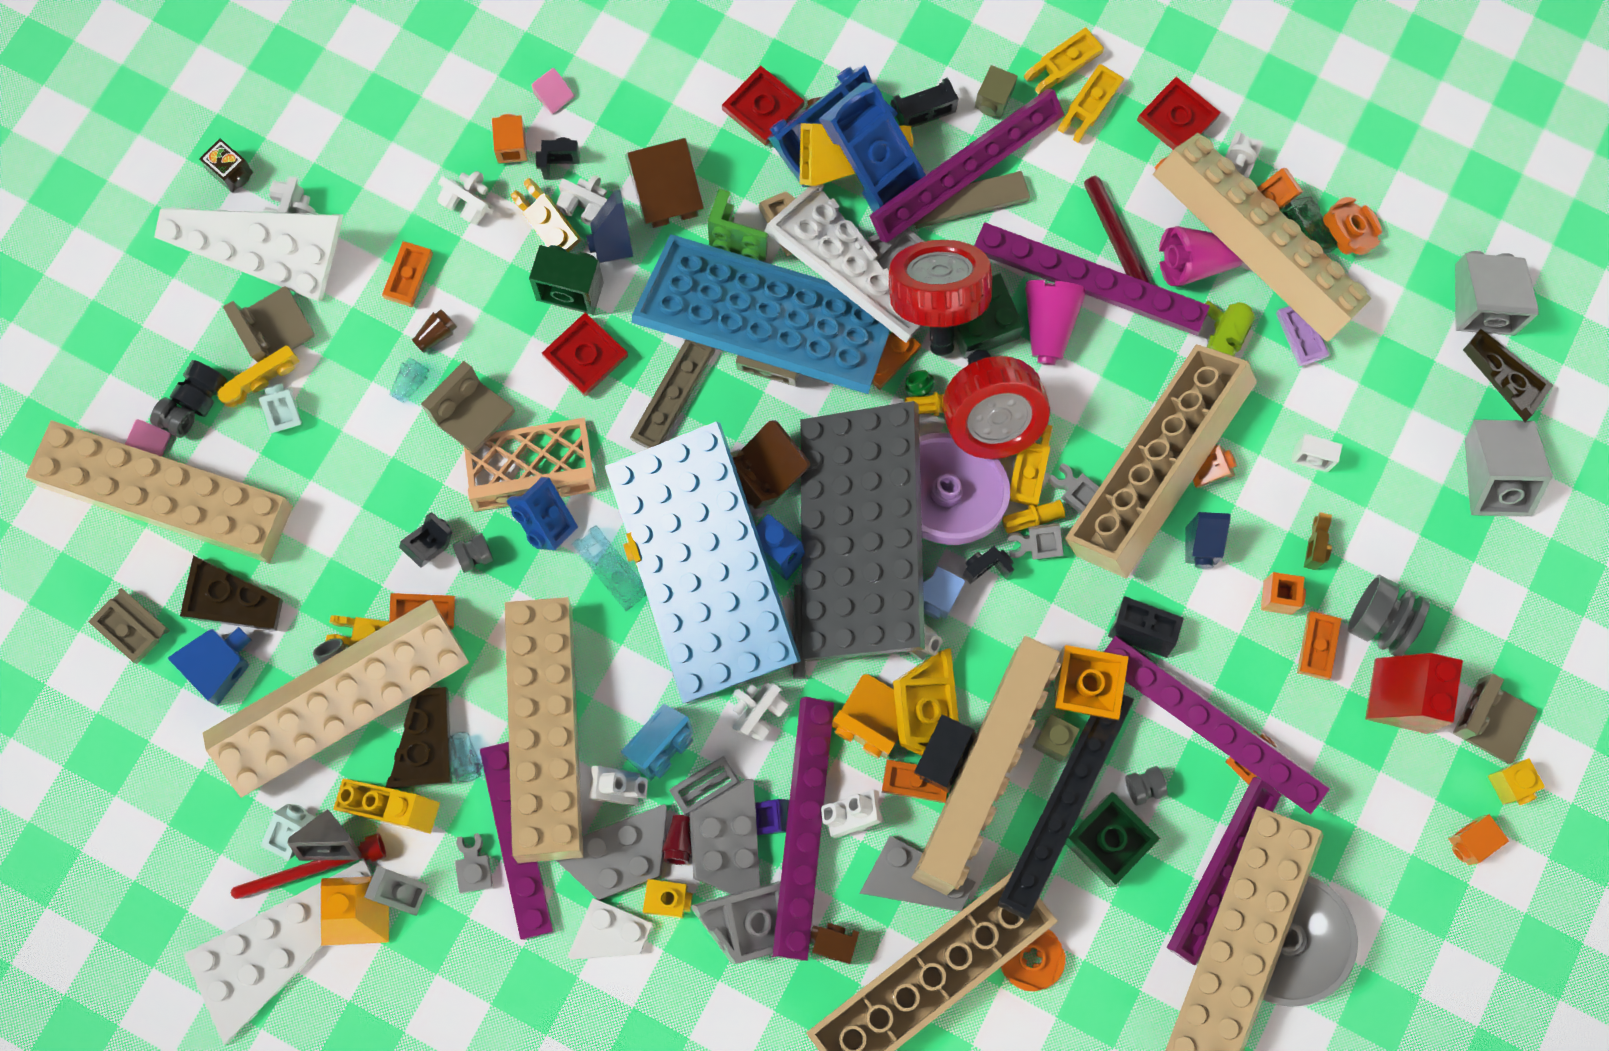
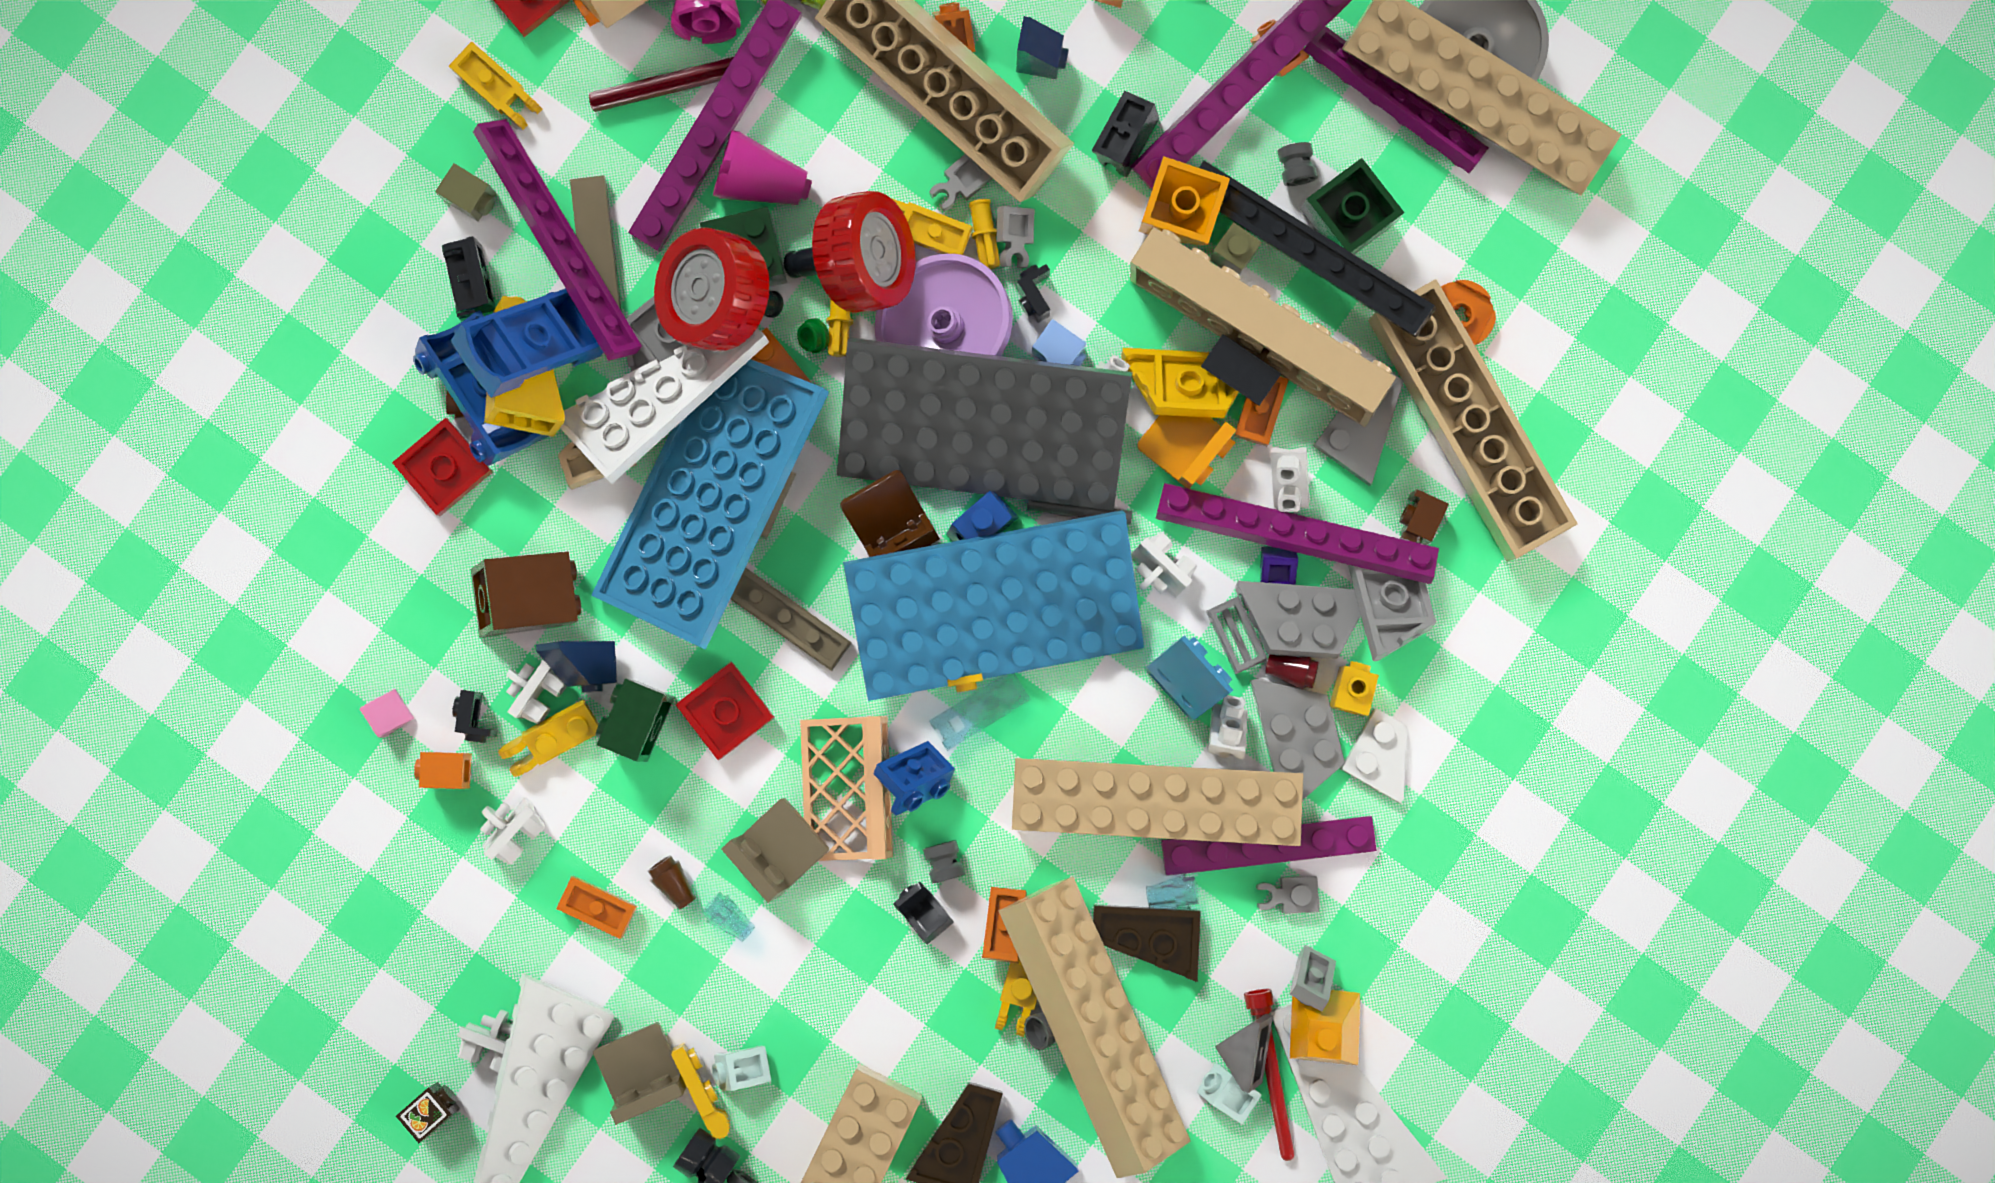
camera: 80 degrees left, 10 degrees up
yellow slope [333,778,440,834] -> none
bright green bracket [708,189,768,261] -> none
yellow hinge [1023,27,1104,95] -> none

